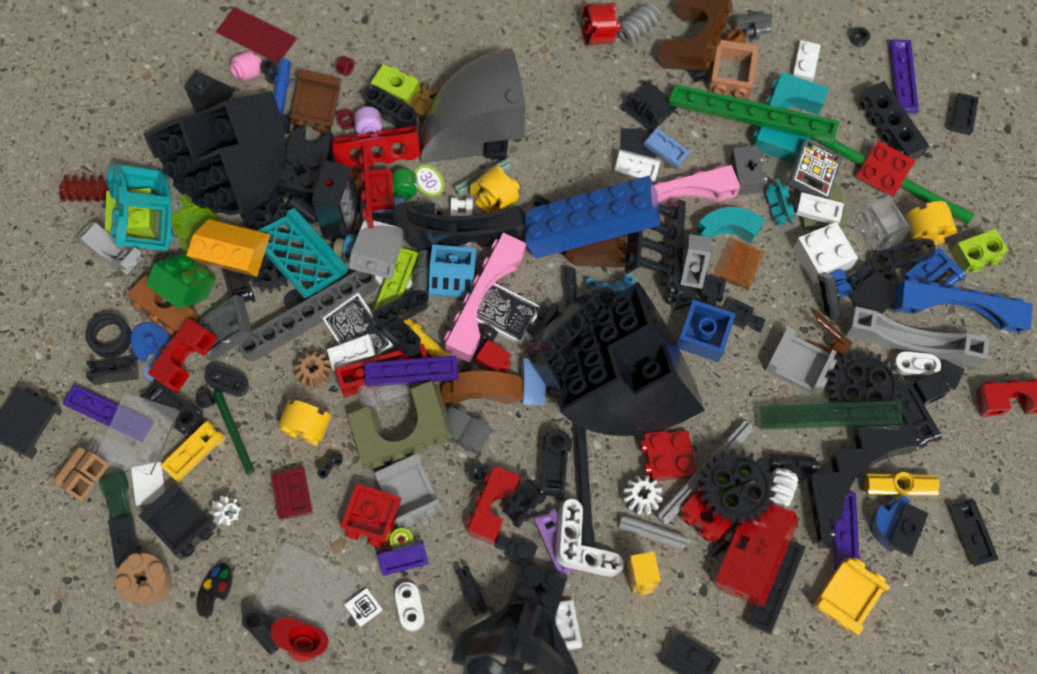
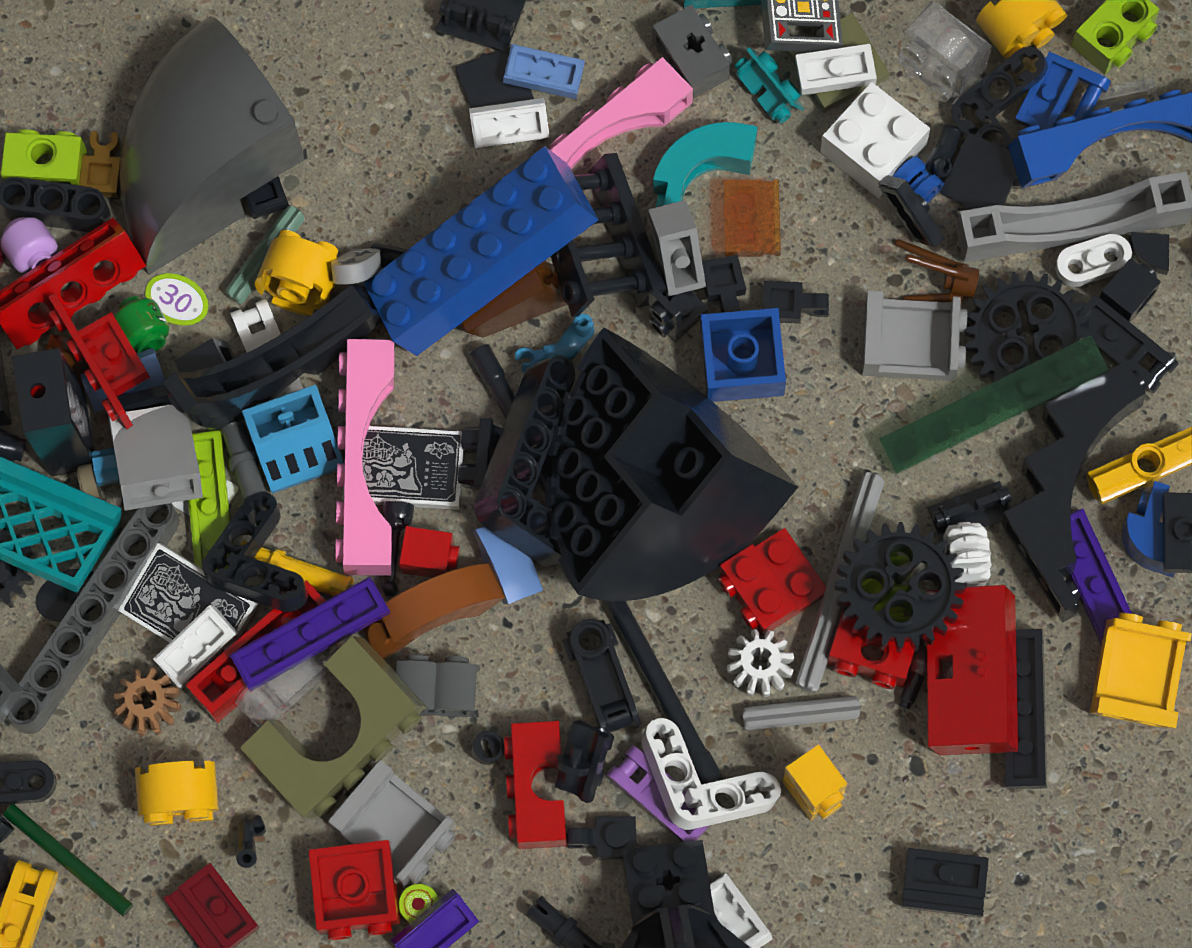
camera: 20 degrees left, 5 degrees up
none -> light grey beam [331,248,382,284]

